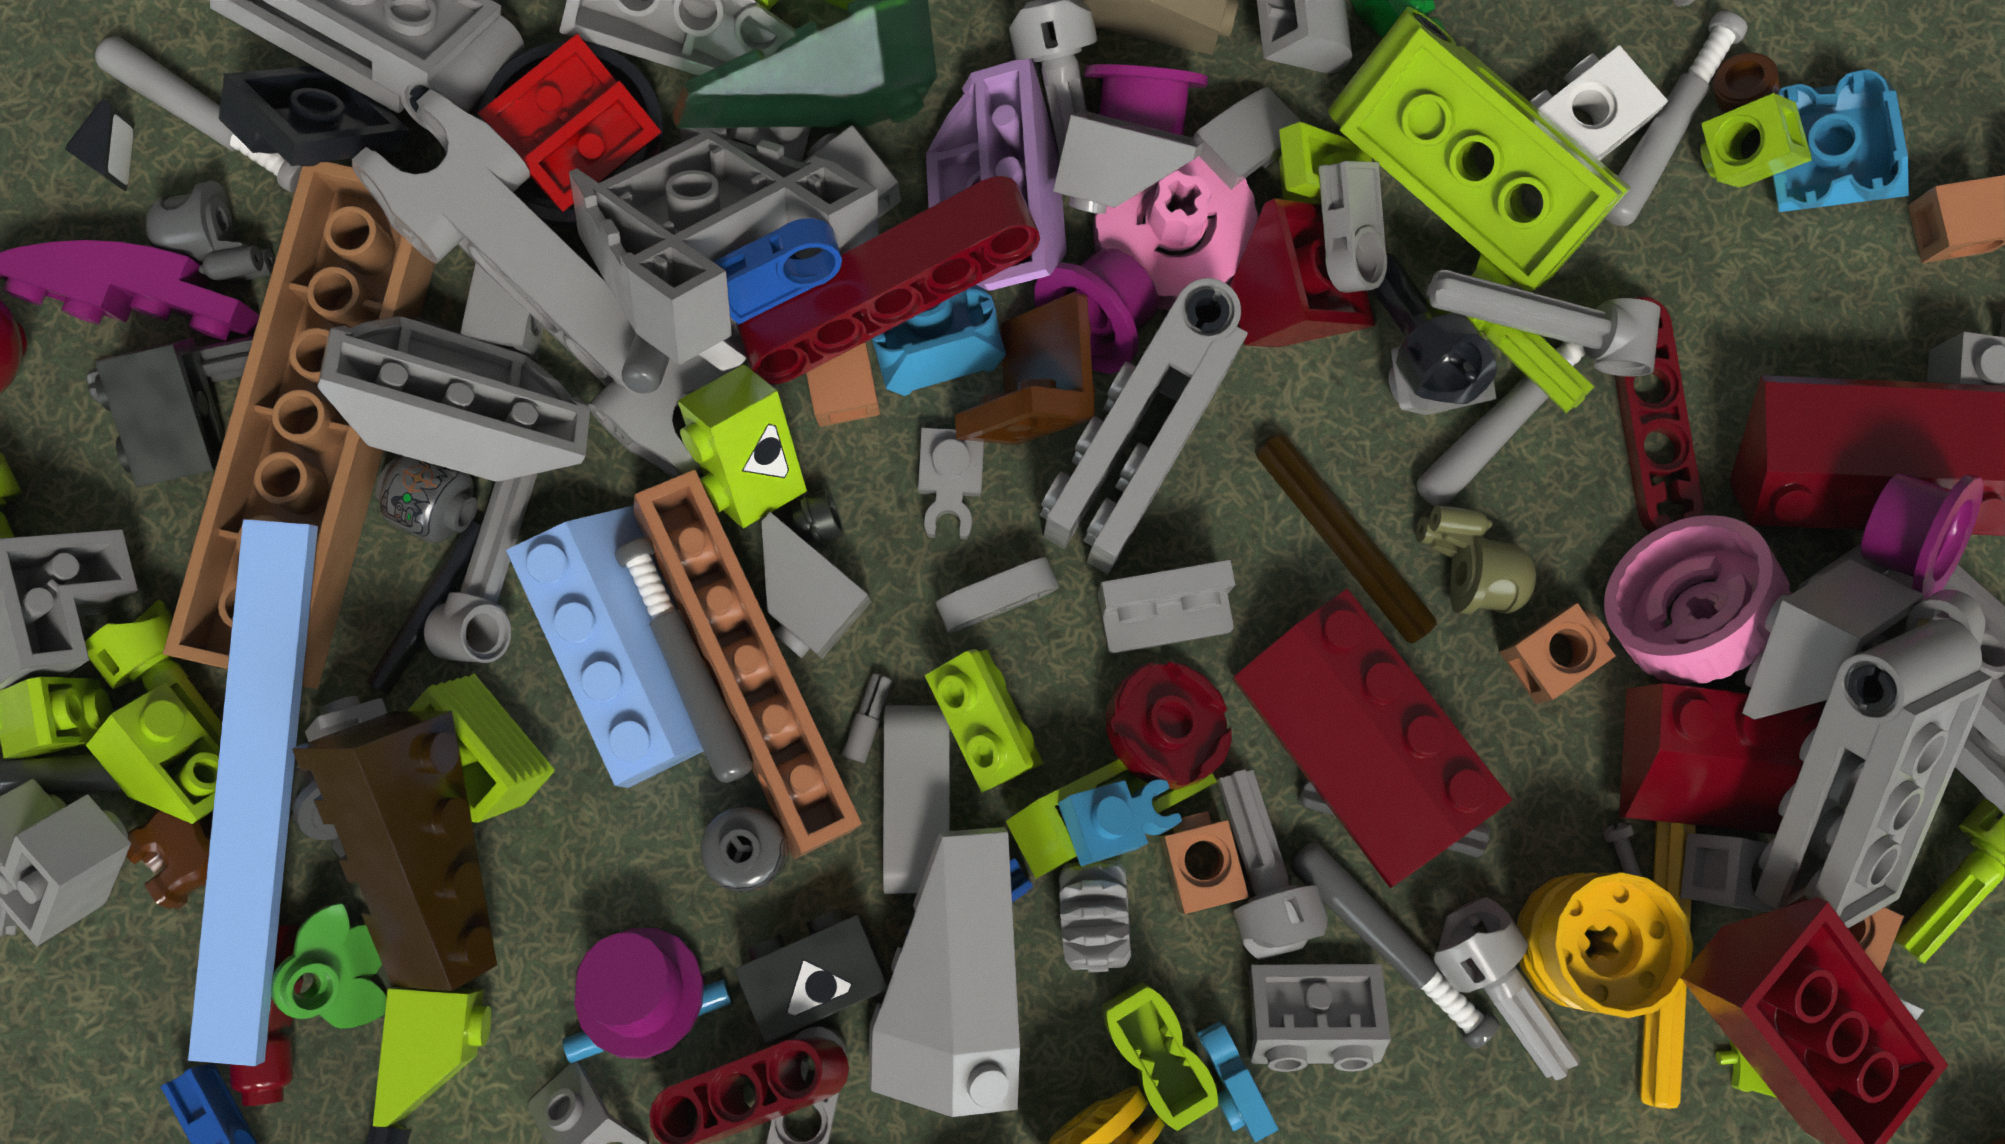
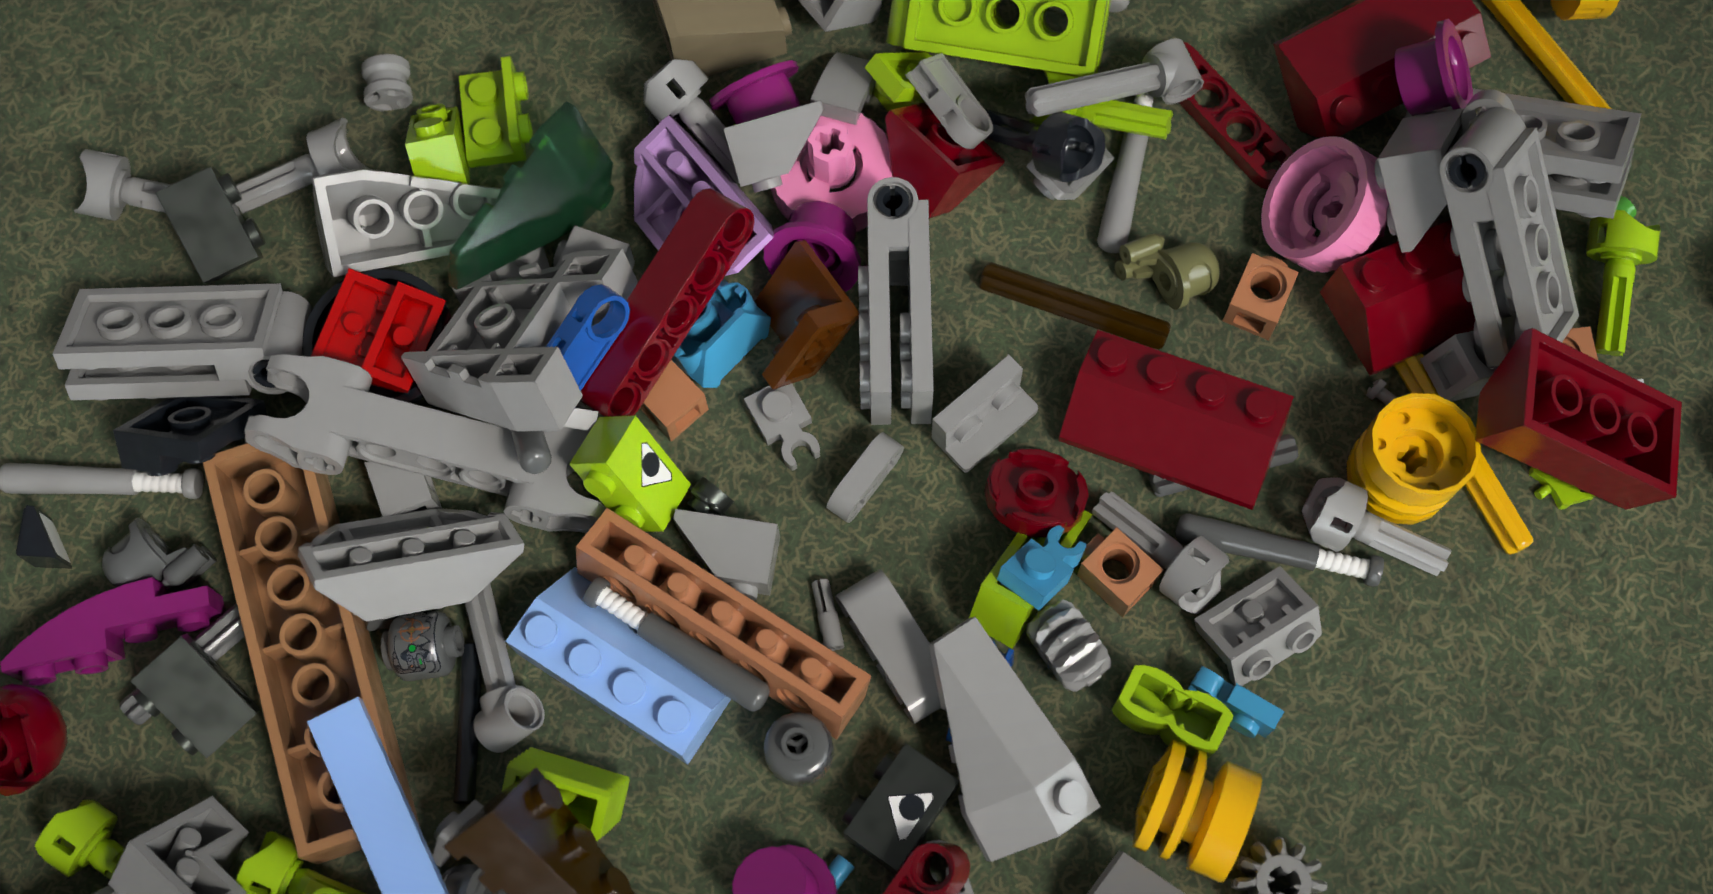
camera: 25 degrees left, 10 degrees down
lime bracket [924,649,1044,793] -> none

